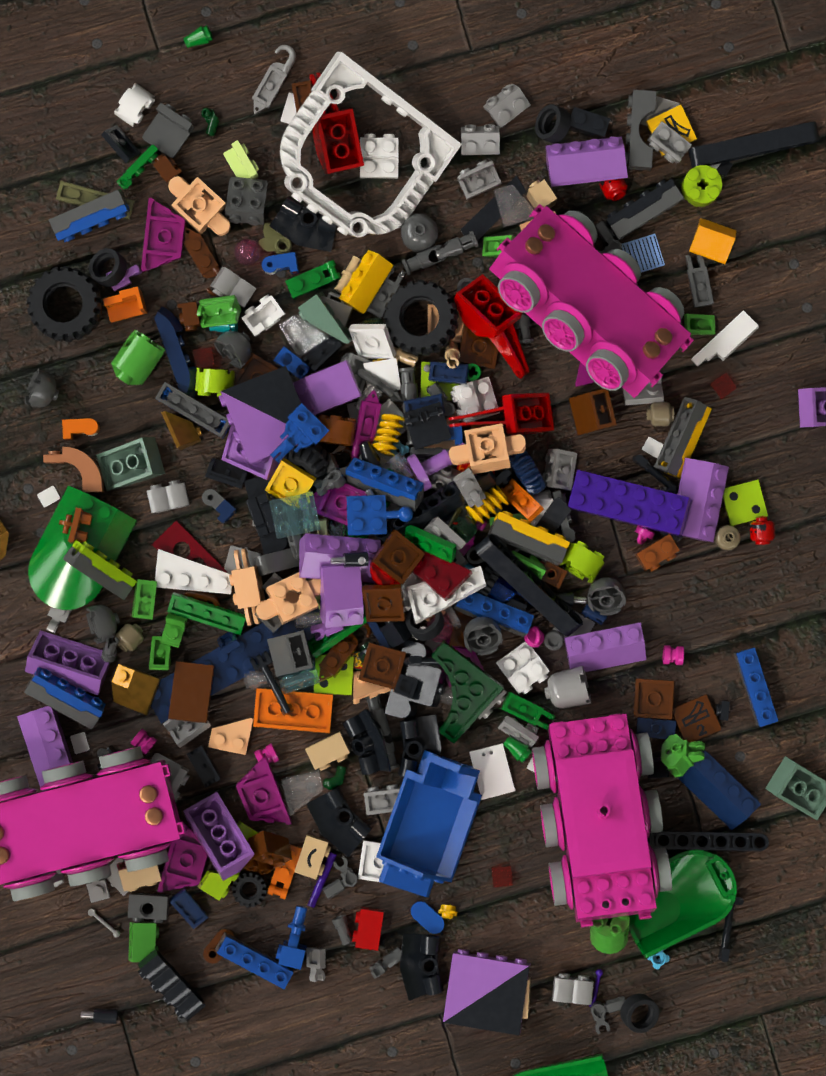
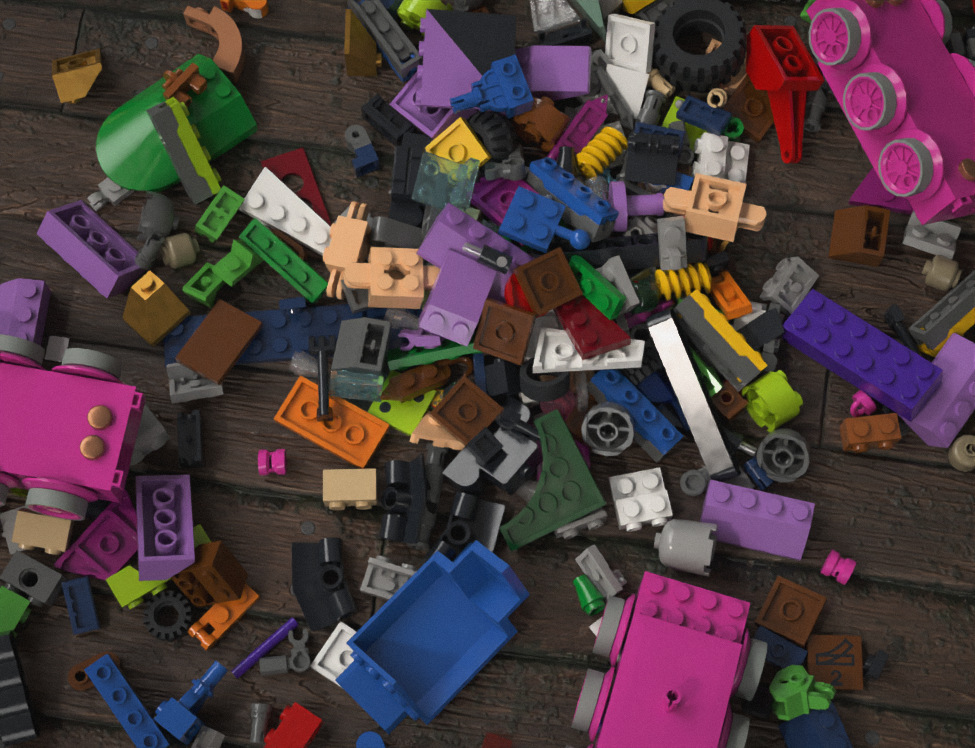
camera: 25 degrees right, 15 degrees down
piece [24,667,105,730] -> none
white sticker [37,486,60,507] -> none
sand green slope [97,437,165,491] -> none
dark pink wheel [130,728,157,755] -> none
light grey brick [147,480,190,514] -> none
light nougat wing [208,718,254,755] -> none
magenta wing [236,756,292,825] -> none
blue leg [273,347,311,379] -> none
clear wing [281,770,323,816] -> none
tan brick [294,834,331,879] -> none
dark green arm [323,765,347,790] -> none
red slope [448,393,554,436] -> none
white container [469,743,516,800] -> none
green hinge [501,692,555,730] -> none
dark blue gear [509,450,546,496] -> none
dark pink tile [524,626,544,648] -> none
white sticker [642,437,663,458] -> none
blue piece [734,647,778,727] -> none

